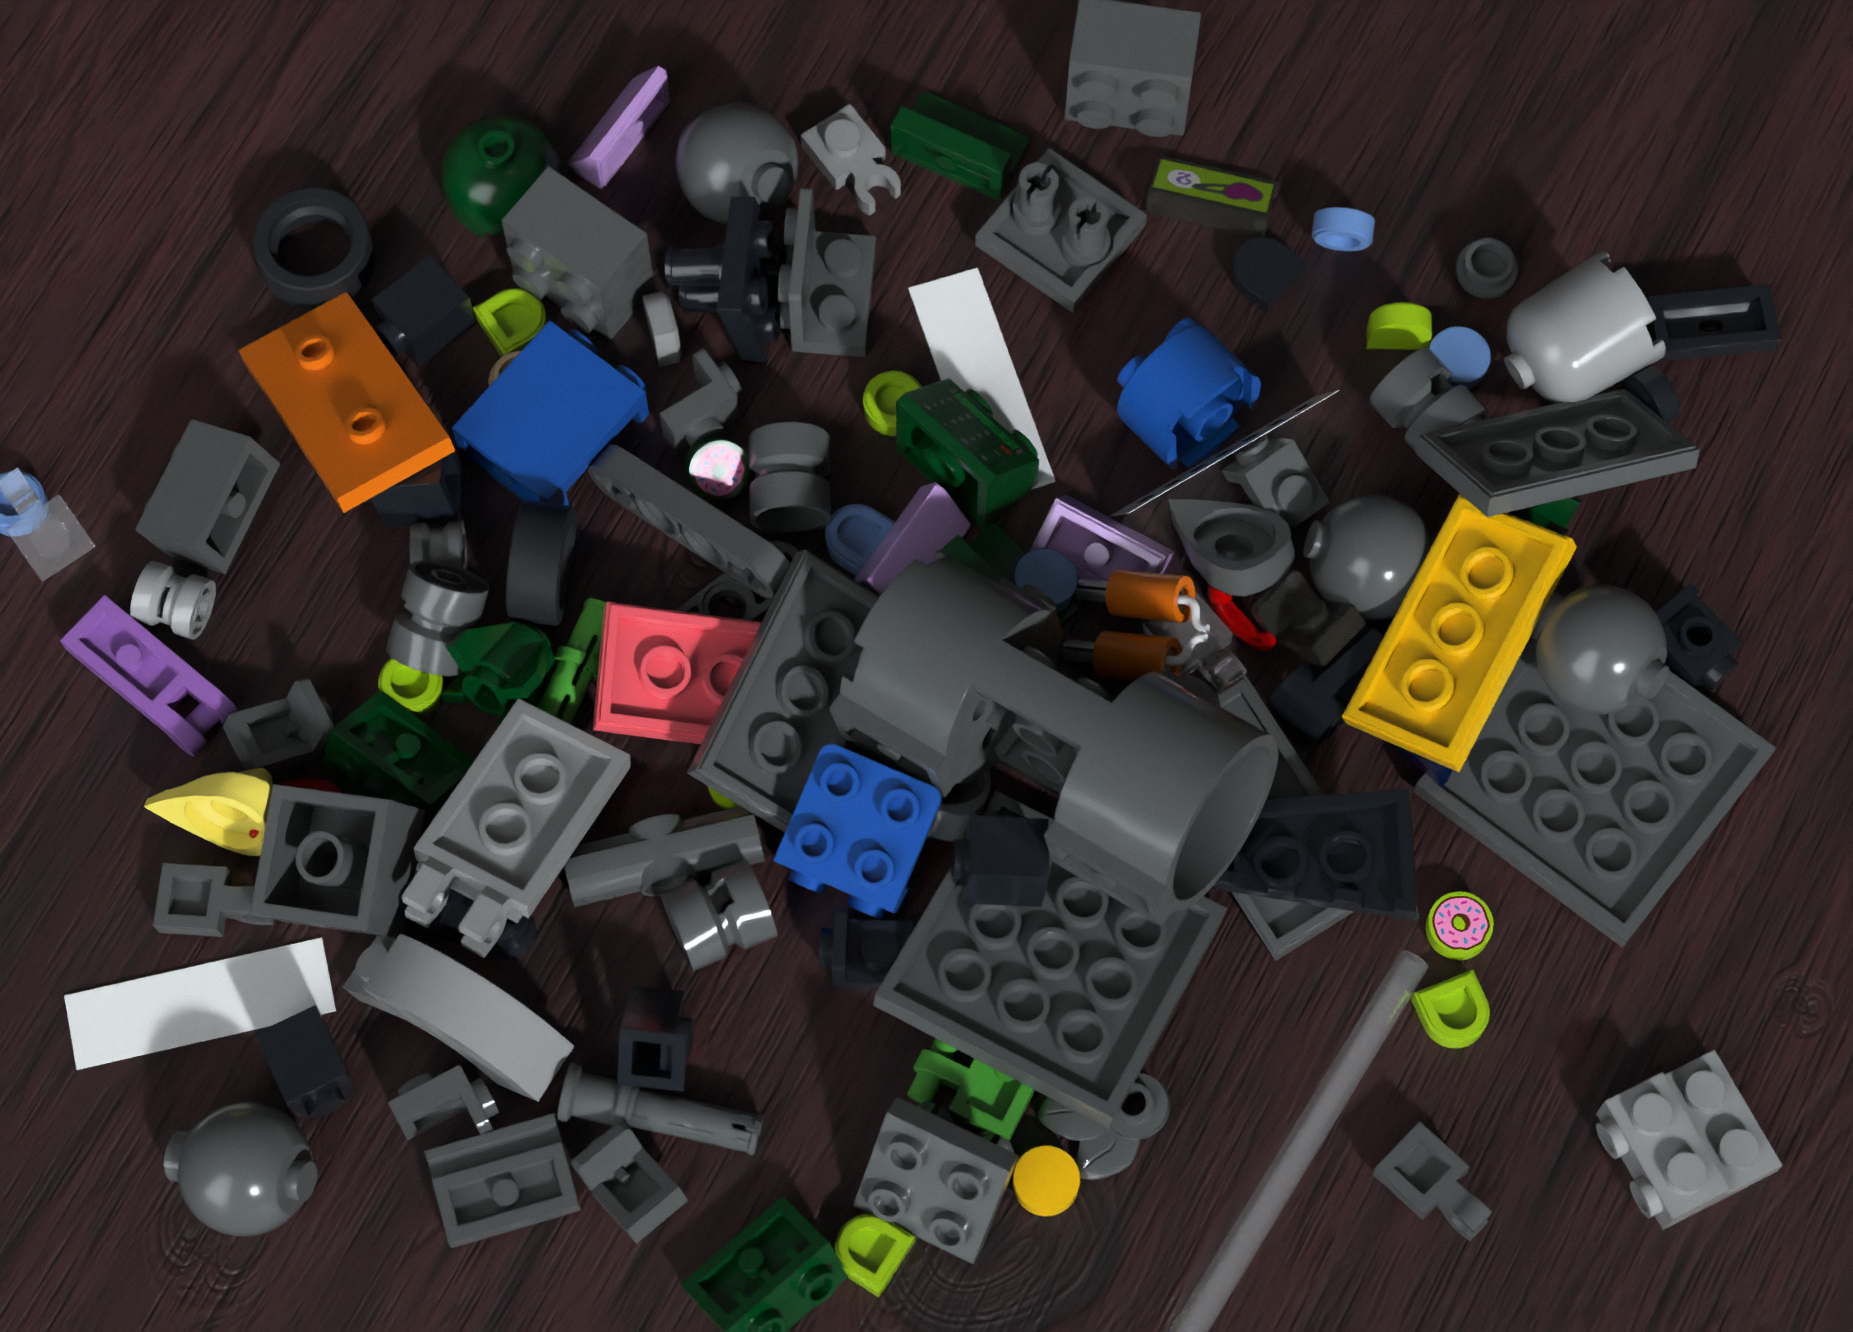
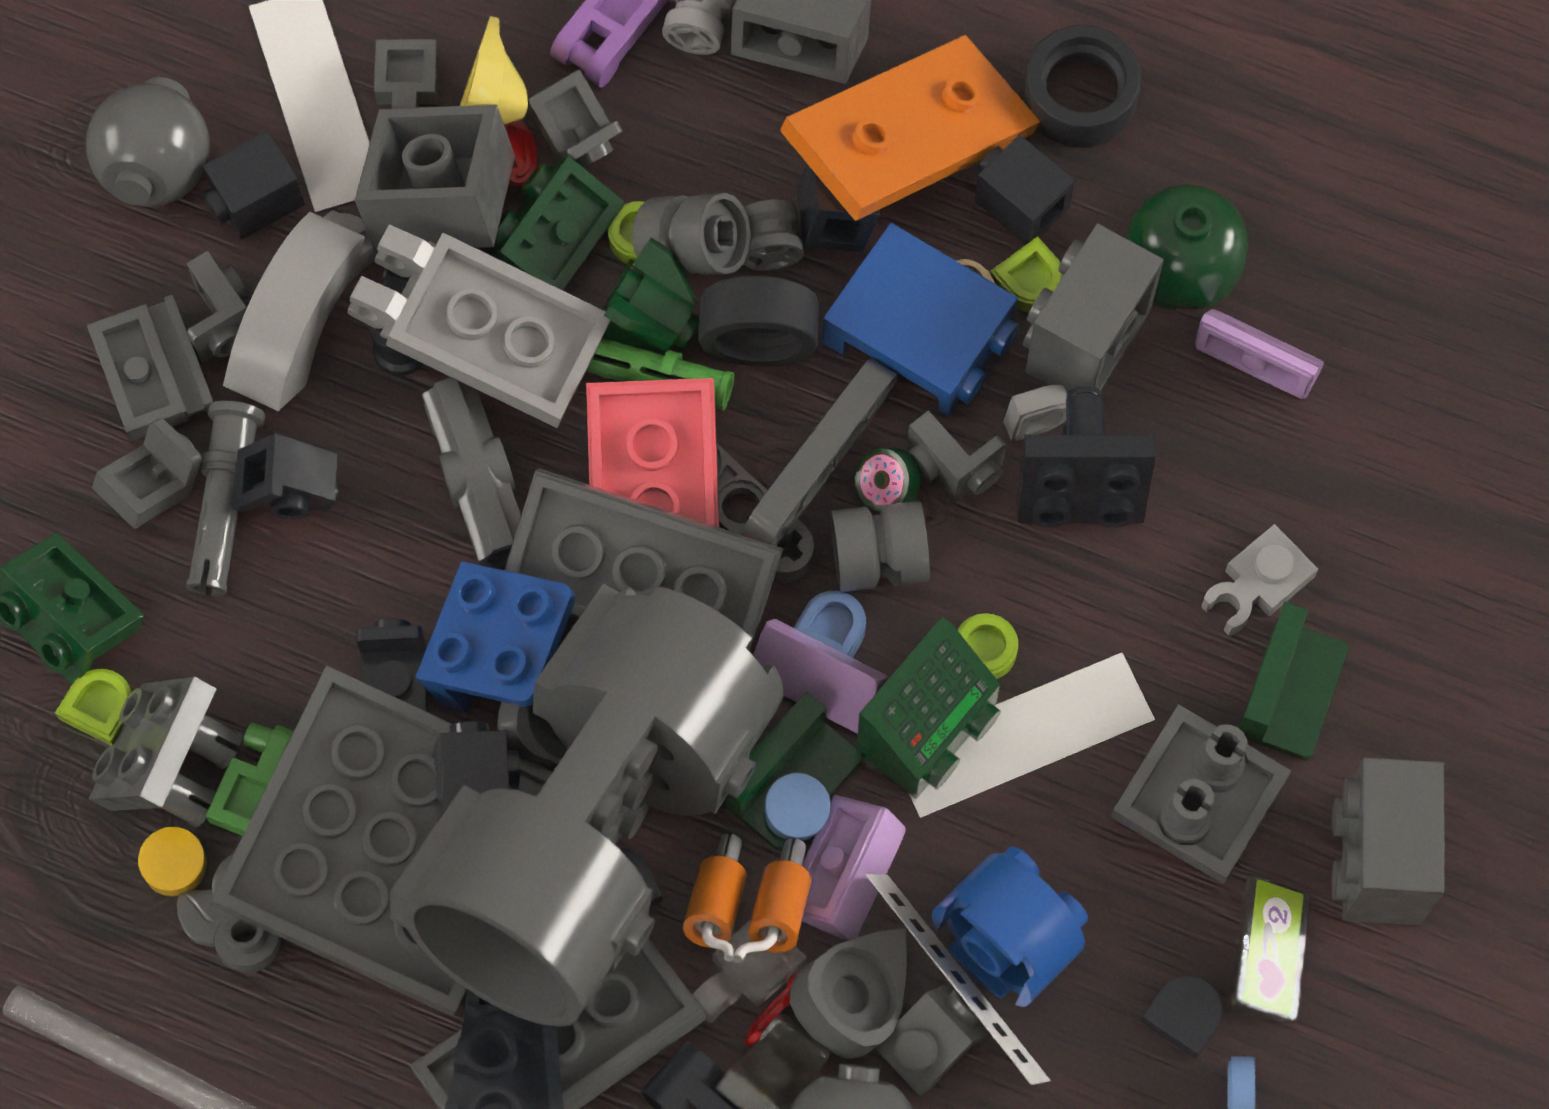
camera: 85 degrees right, 0 degrees up
dark grey wheel [660,858,778,971] -> none
dark grey brick [676,102,798,225] -> none
dark grey bracket [778,188,876,357] -> none

